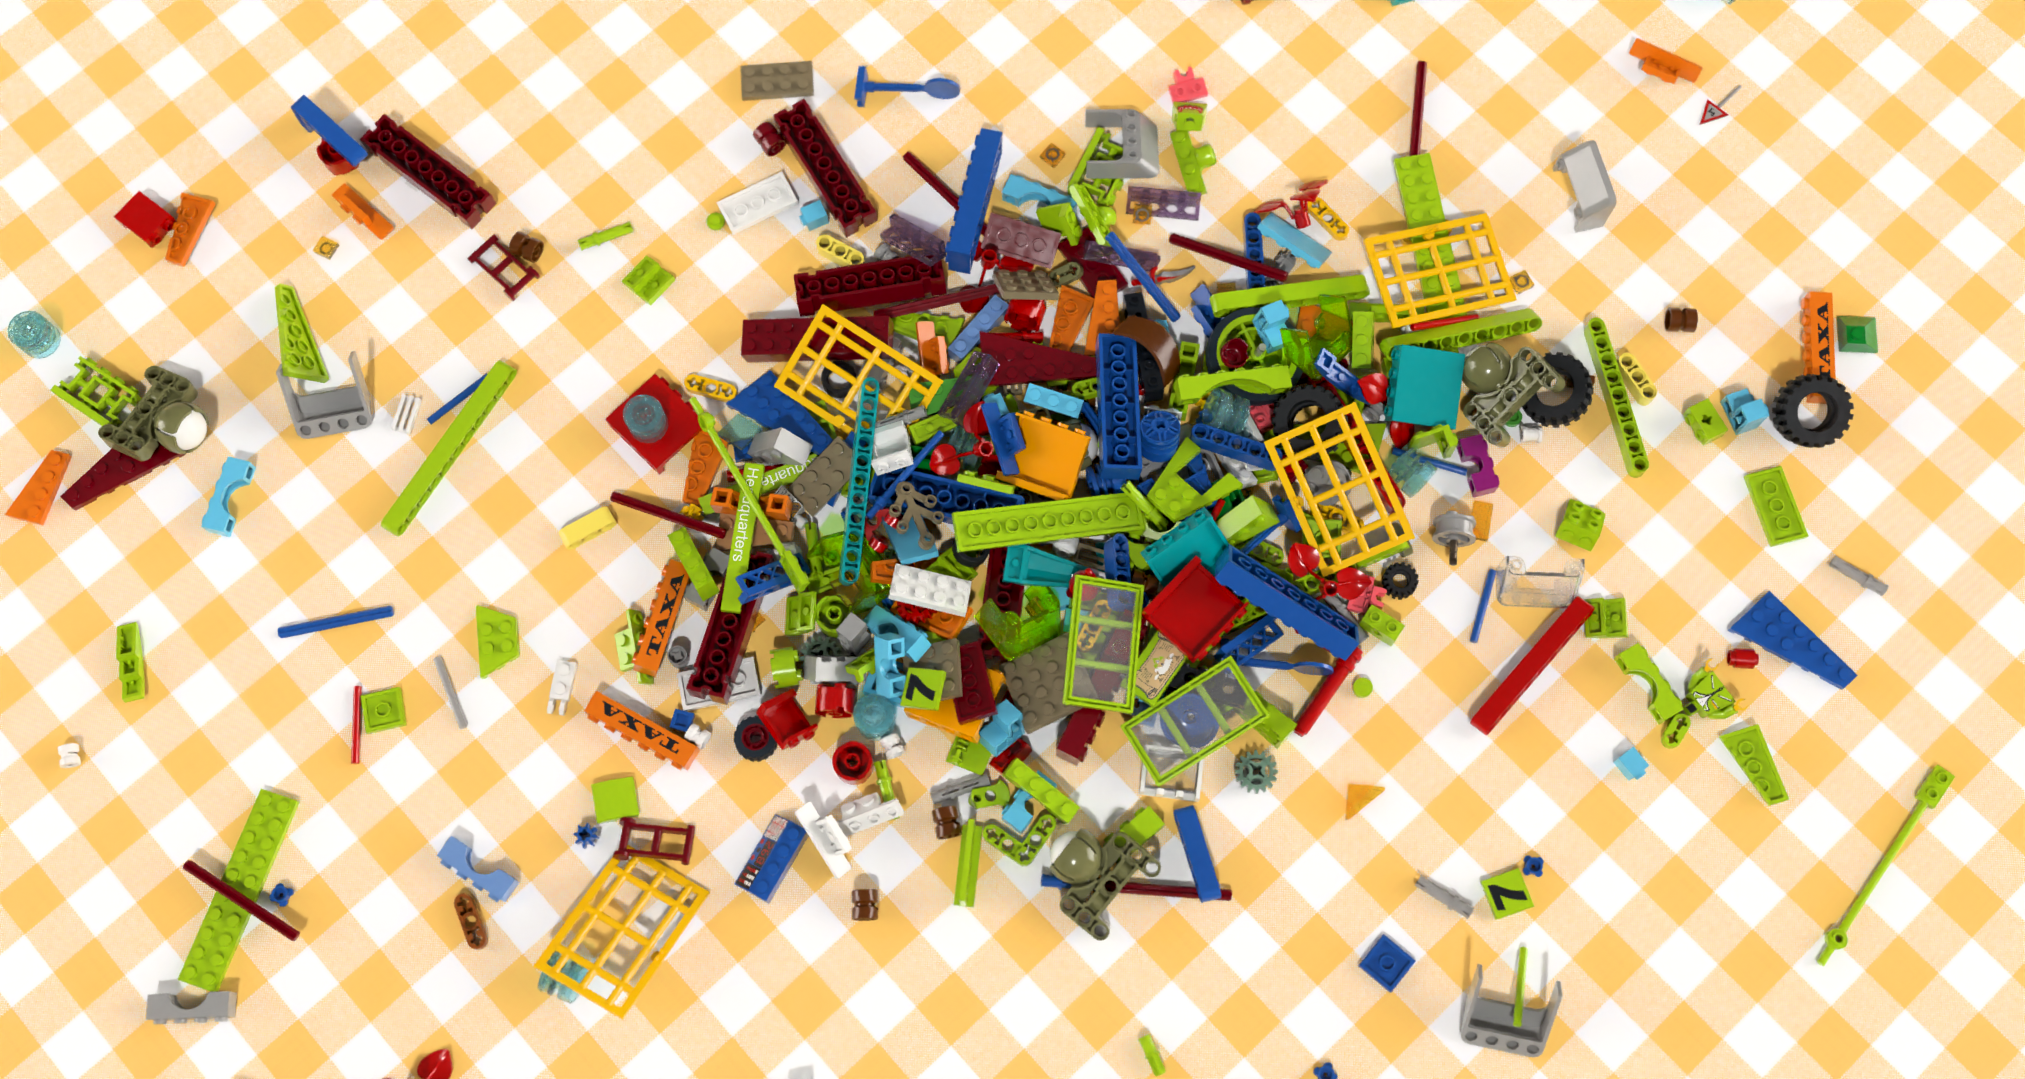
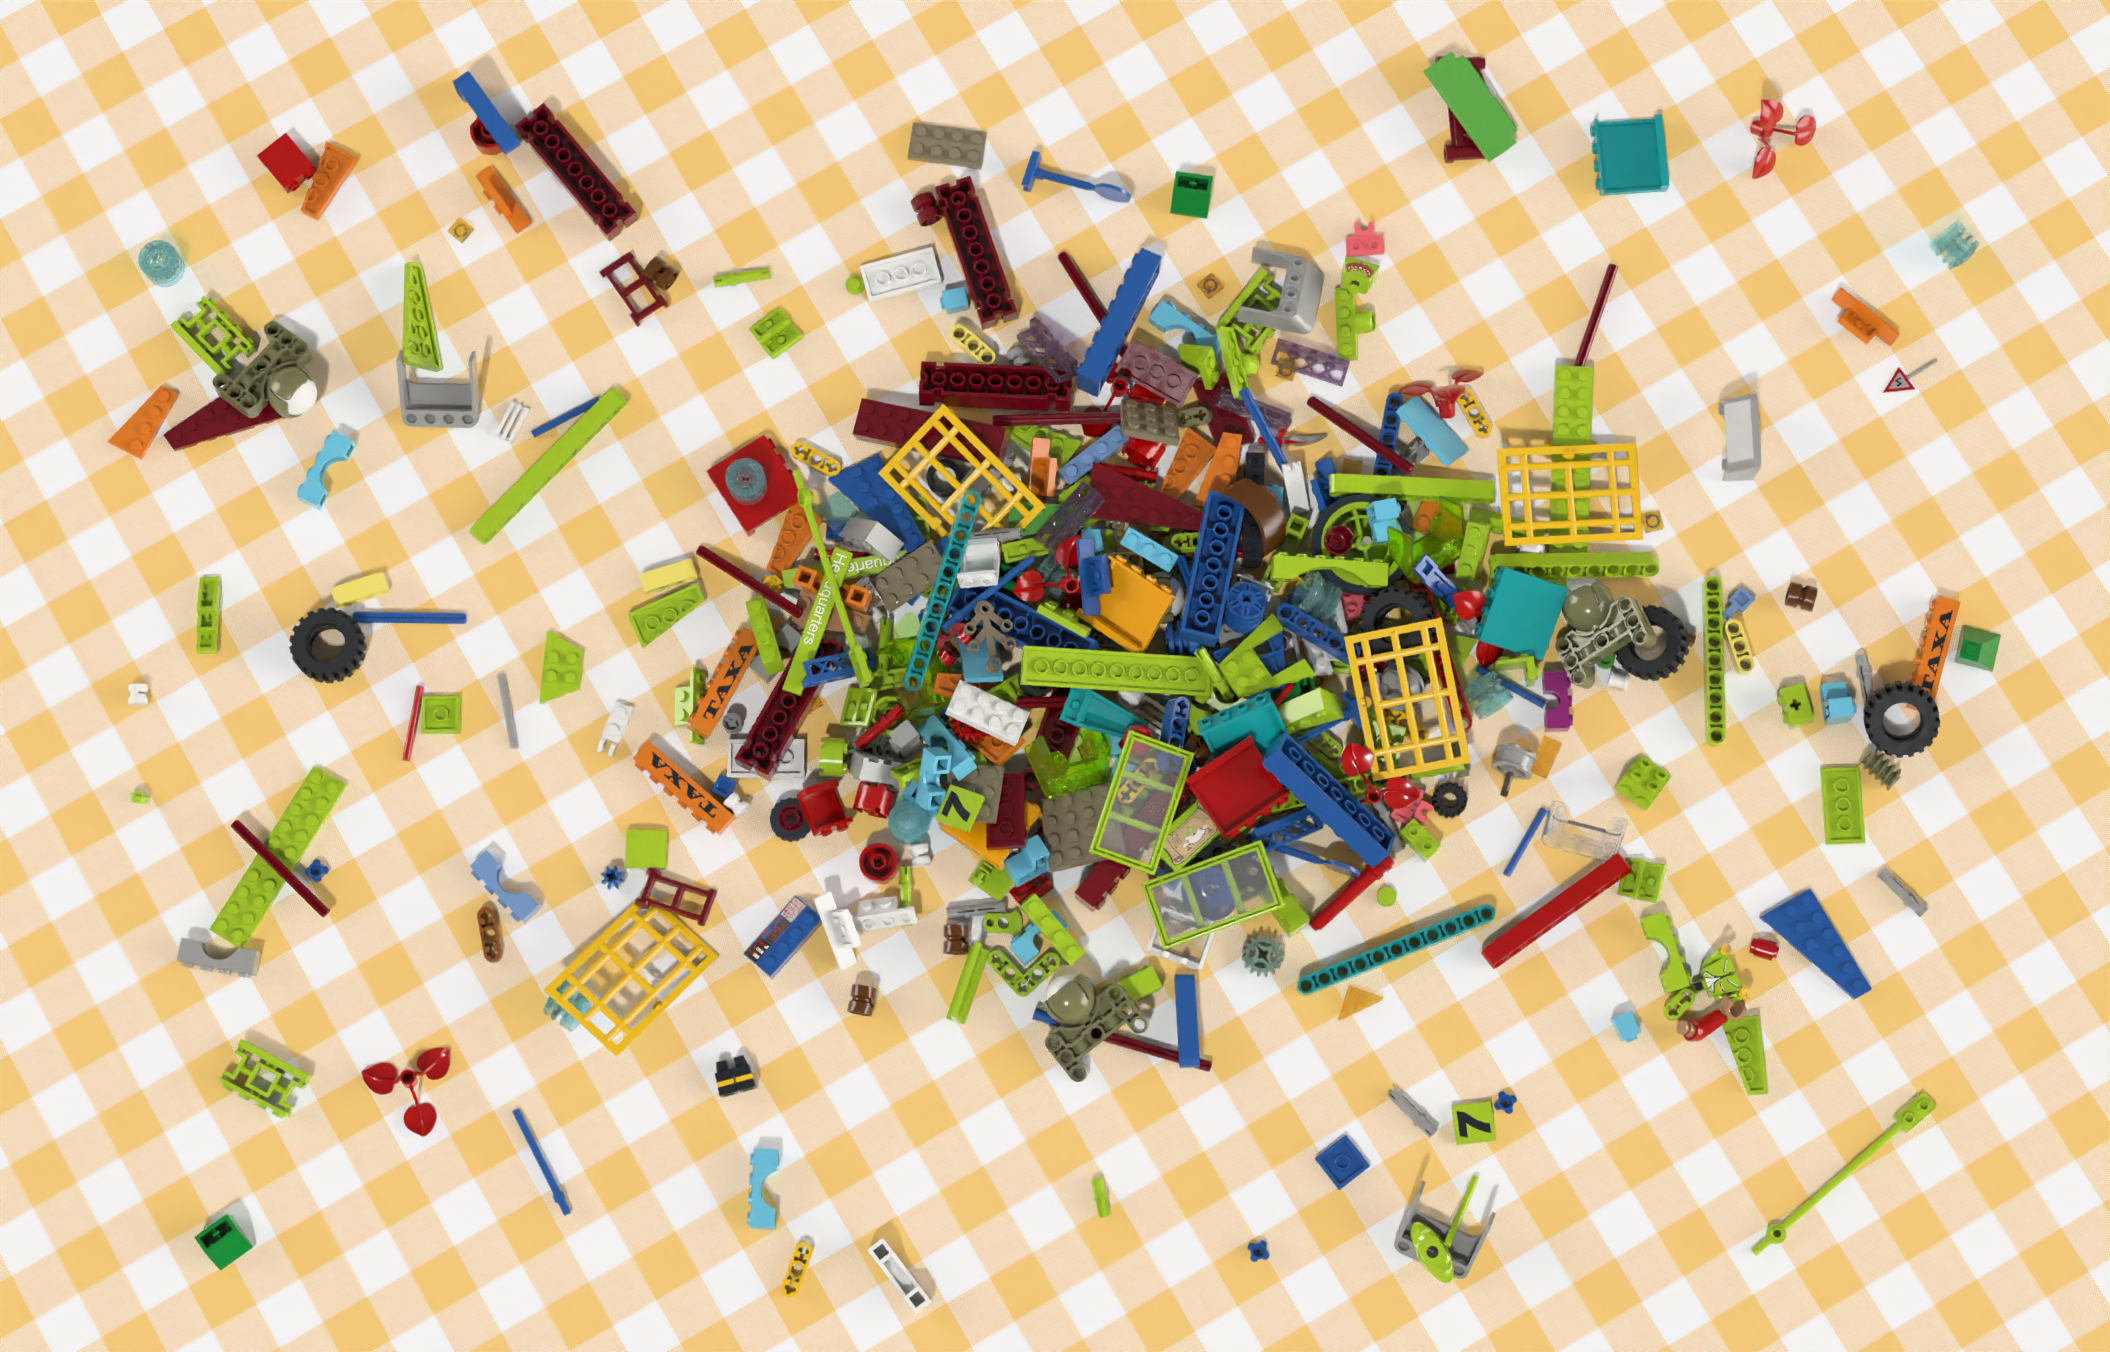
camera: 15 degrees right, 5 degrees up
red bar [1410,314,1479,331] -> none
none -> lime plate [129,790,149,804]
none -> black tyre [289,607,366,684]
none -> light yellow beam [331,573,389,608]
none -> lime wing [627,583,705,649]
none -> black hips [715,1055,757,1098]
none -> red pin [854,704,905,751]
none -> dark red axle [1016,696,1067,709]
none -> green slope [1170,171,1213,219]
none -> white hinge [1281,460,1310,514]
none -> teal beam [1297,904,1496,996]
none -> lime piece [1410,1221,1454,1283]
none -> piece [1677,994,1747,1042]
none -> medium blue plate [1722,586,1755,621]
none -> light grey pin [1855,654,1874,707]
none -> olive piece [1860,748,1902,791]

